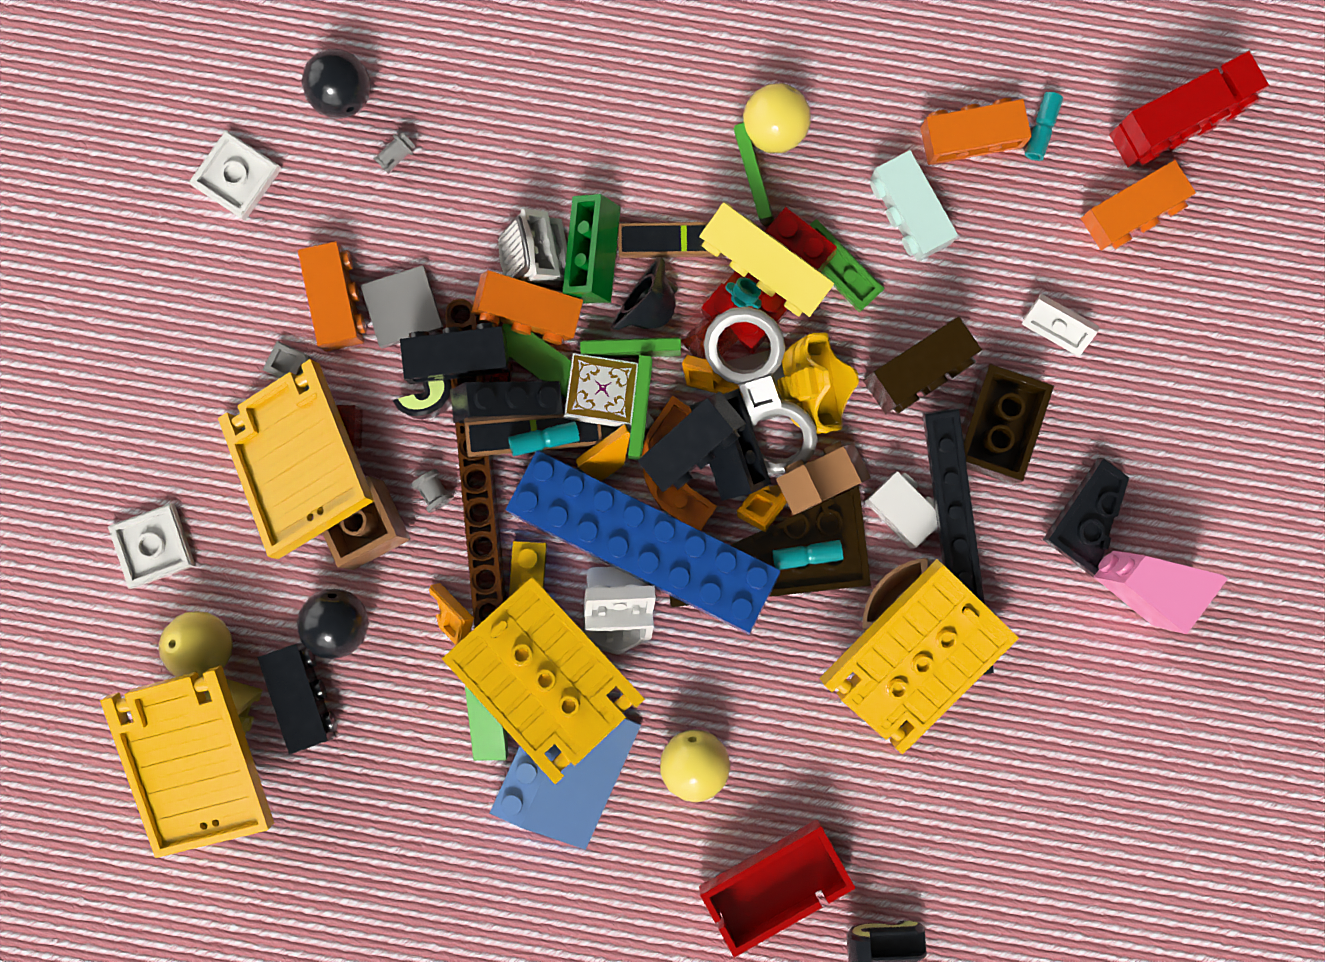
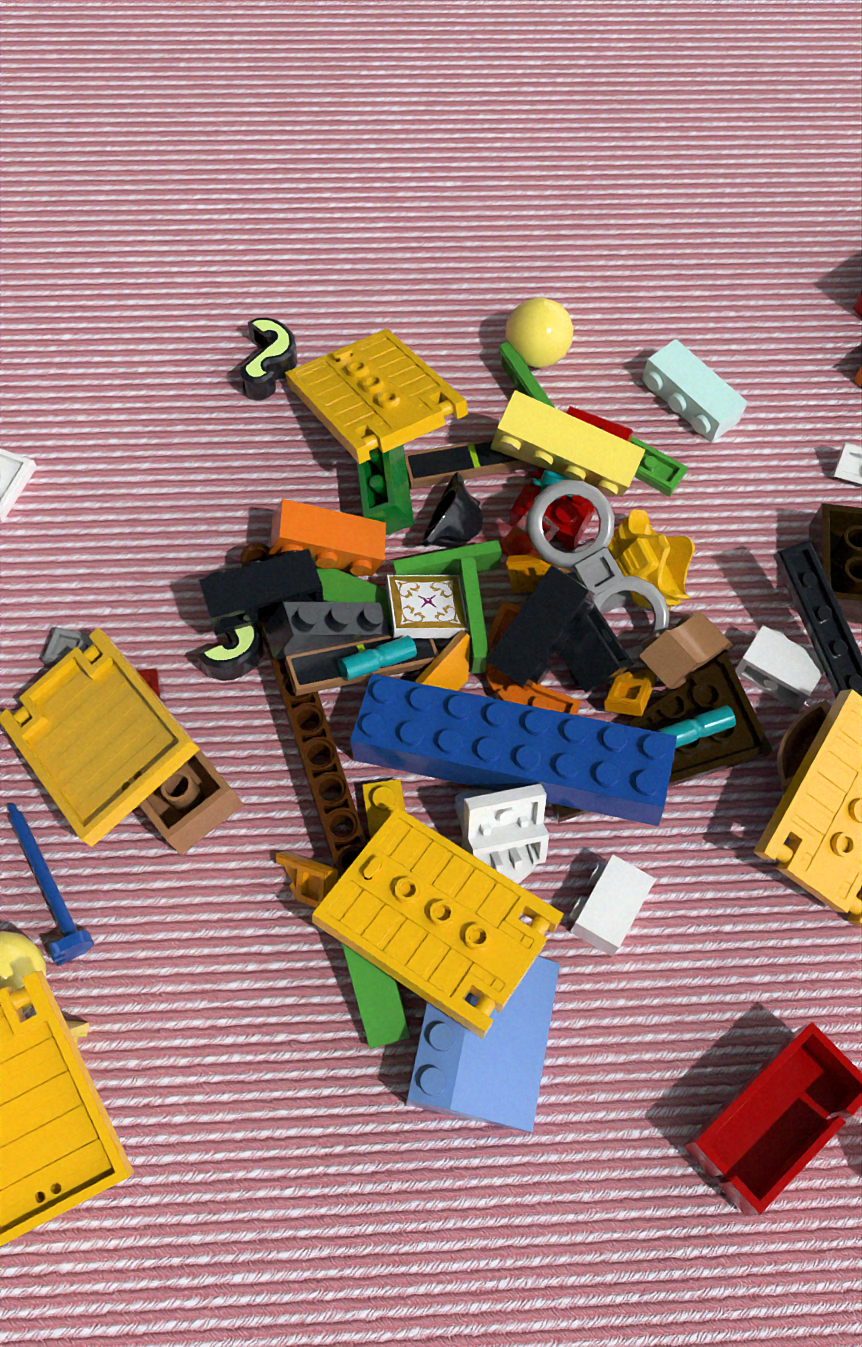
camera: 20 degrees left, 20 degrees down
black brick [257,643,337,755] -> none
black piece [297,589,369,659] -> none
orange brick [298,241,367,352] -> none
black piece [301,49,371,119] -> none
light grey tile [360,265,444,349] -> none
light grey pin [373,132,416,174] -> none
light grey bush [411,469,454,513] -> none
white piece [498,209,567,285] -> none
light yellow piece [660,730,731,802] -> none
dark brown brick [864,316,982,415] -> none
orange brick [920,98,1032,165] -> none
teal piece [1024,92,1063,161] -> none
none -> blue piece [8,804,94,966]
none -> black animal [240,317,298,400]
none -> yellow door [285,328,468,464]
none -> white brick [569,855,656,956]

